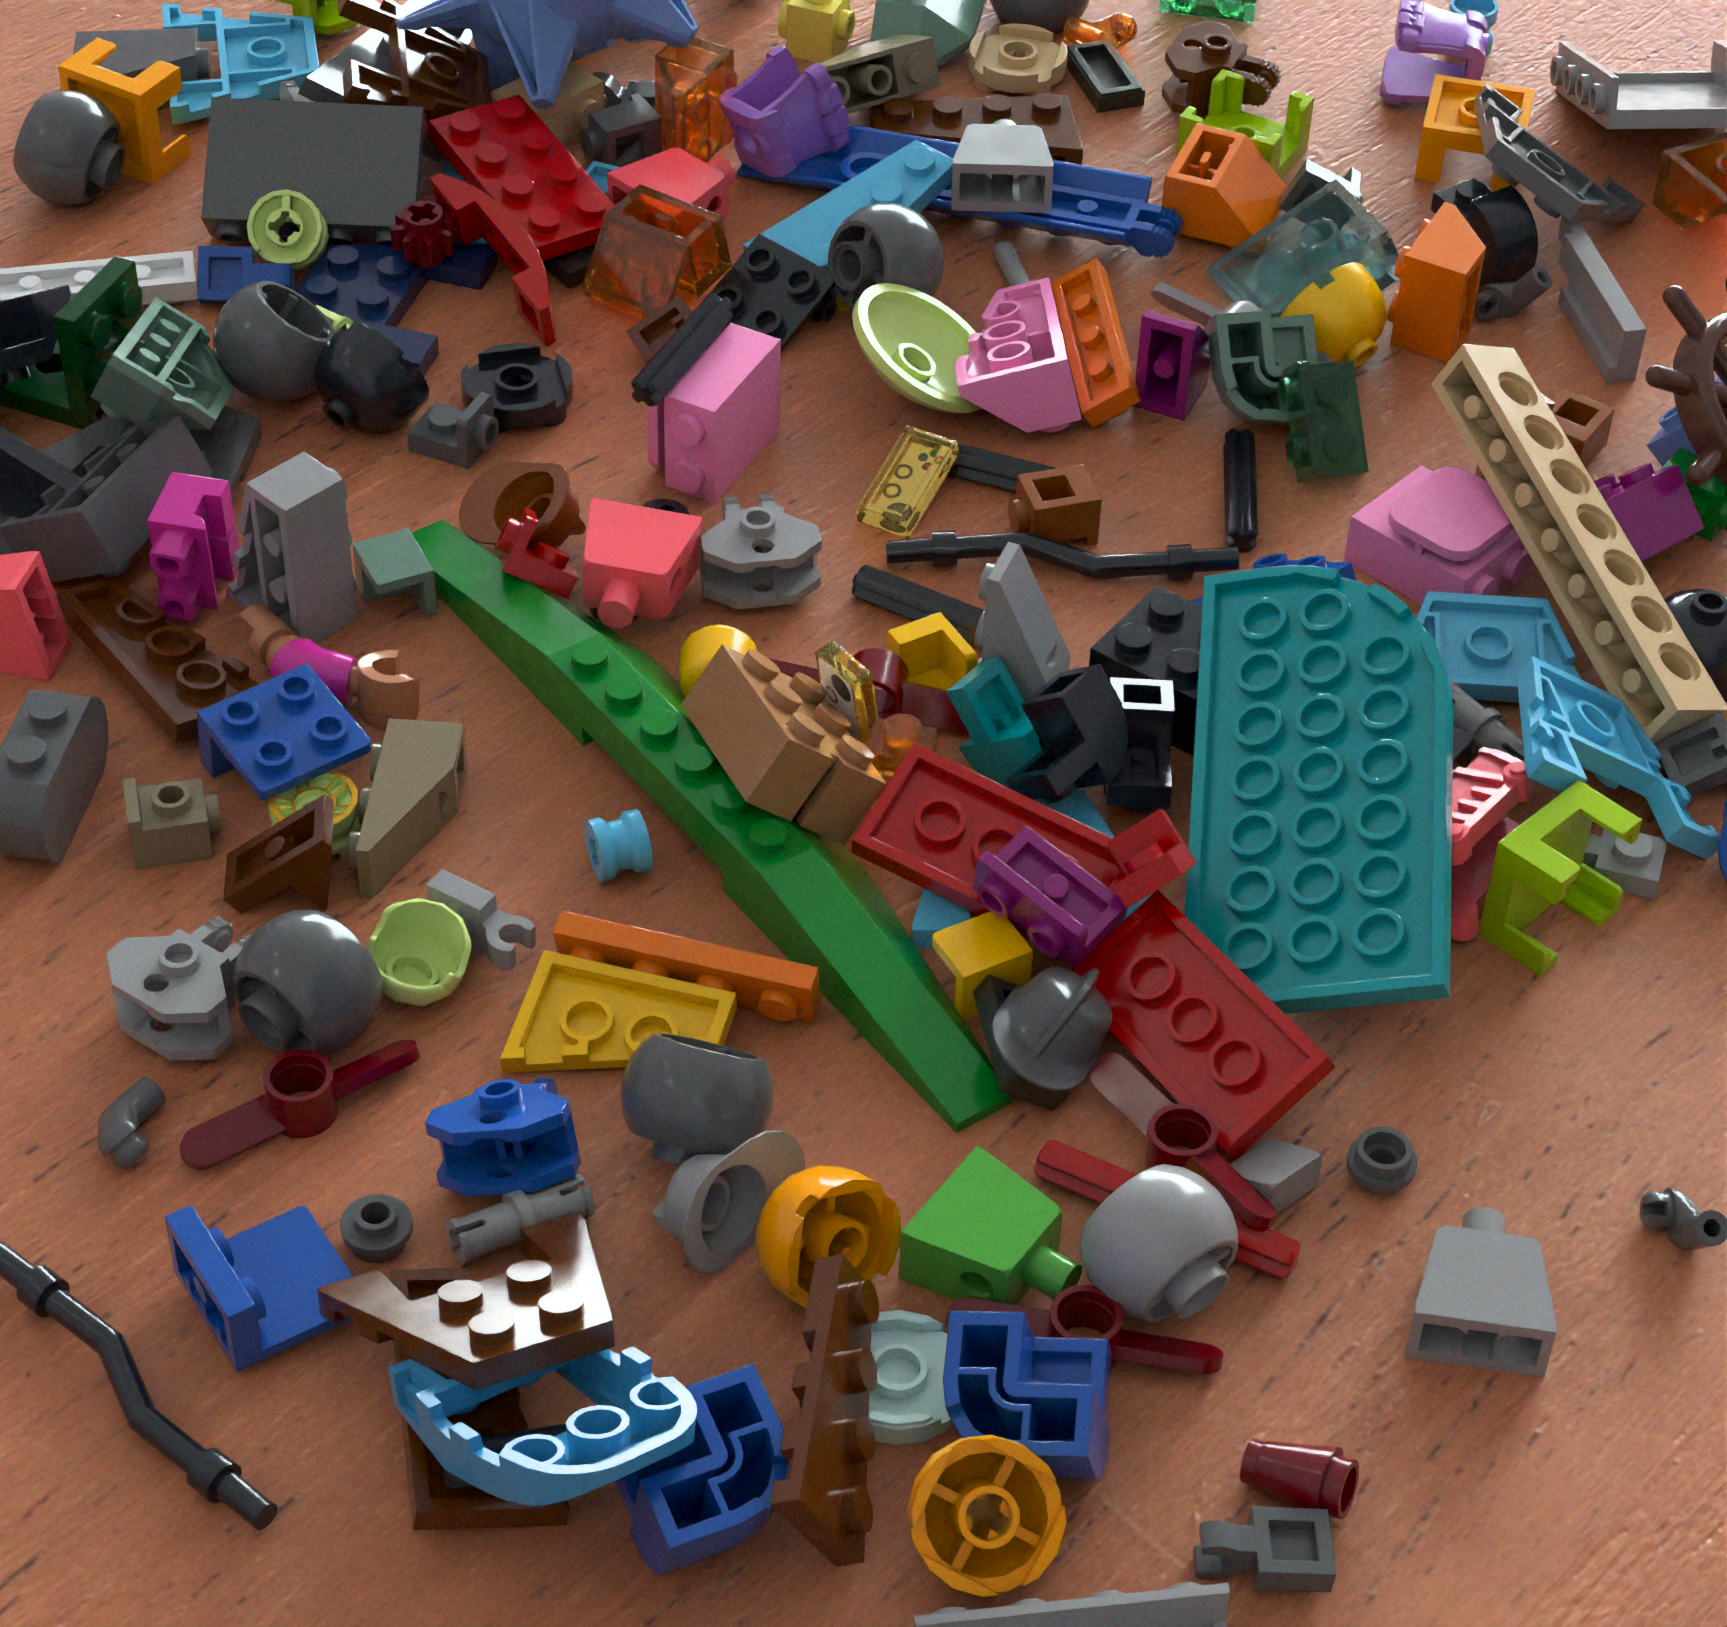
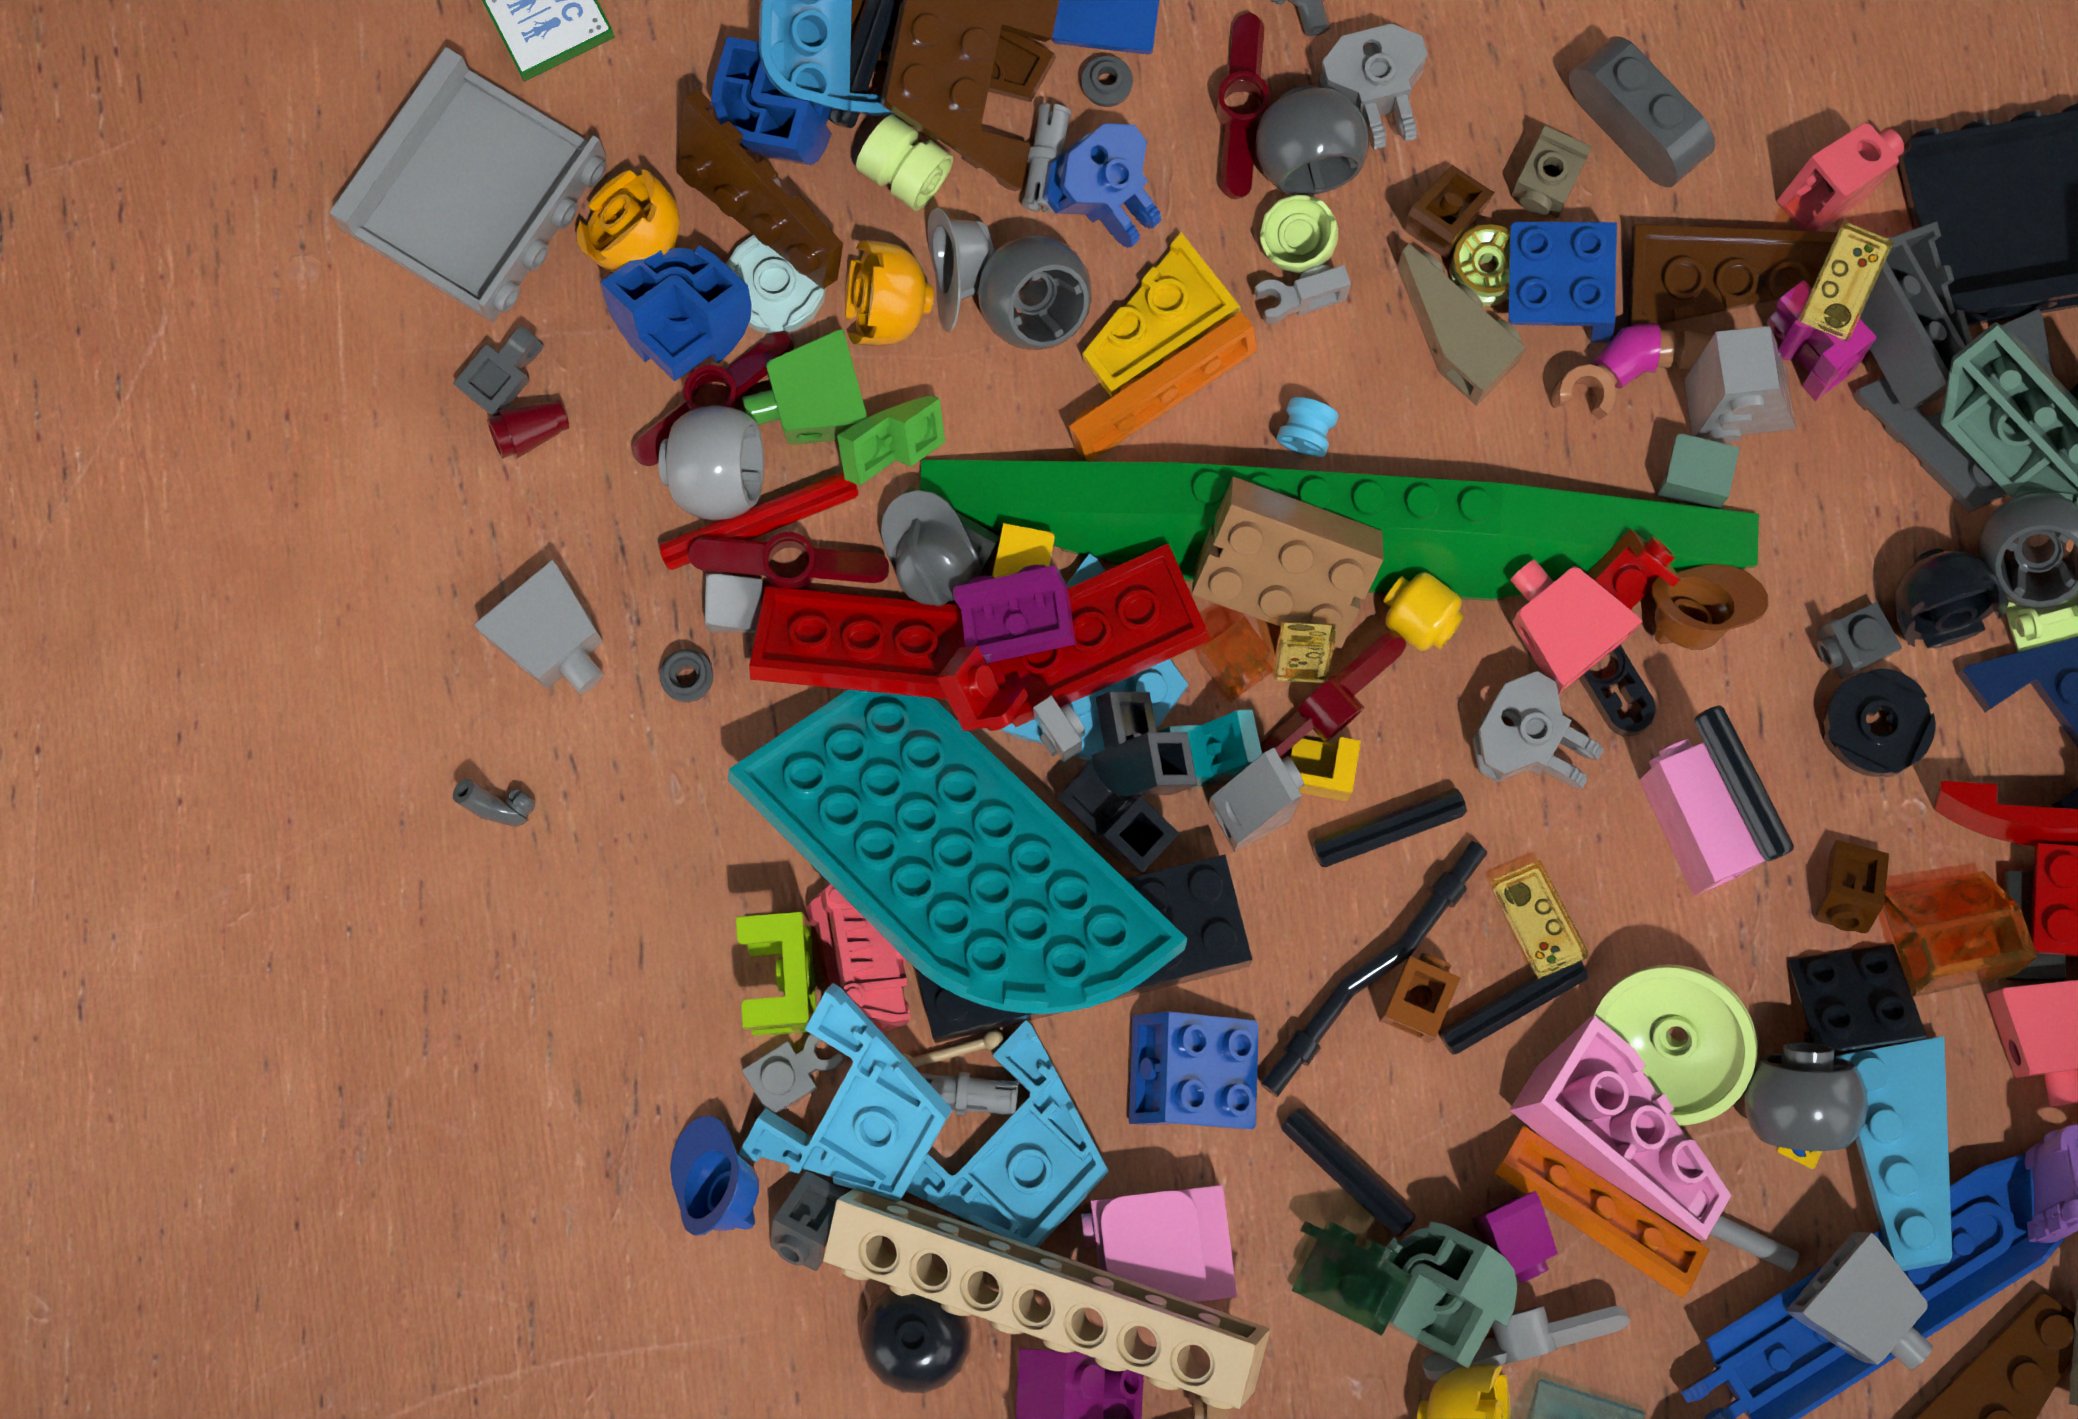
camera: 135 degrees right, 35 degrees up
none -> bright green slope [837,395,946,486]
none -> yellowish green wheel [856,114,953,211]
none -> light grey plate [1033,696,1085,761]
none -> clear yellow tile [1798,221,1894,342]

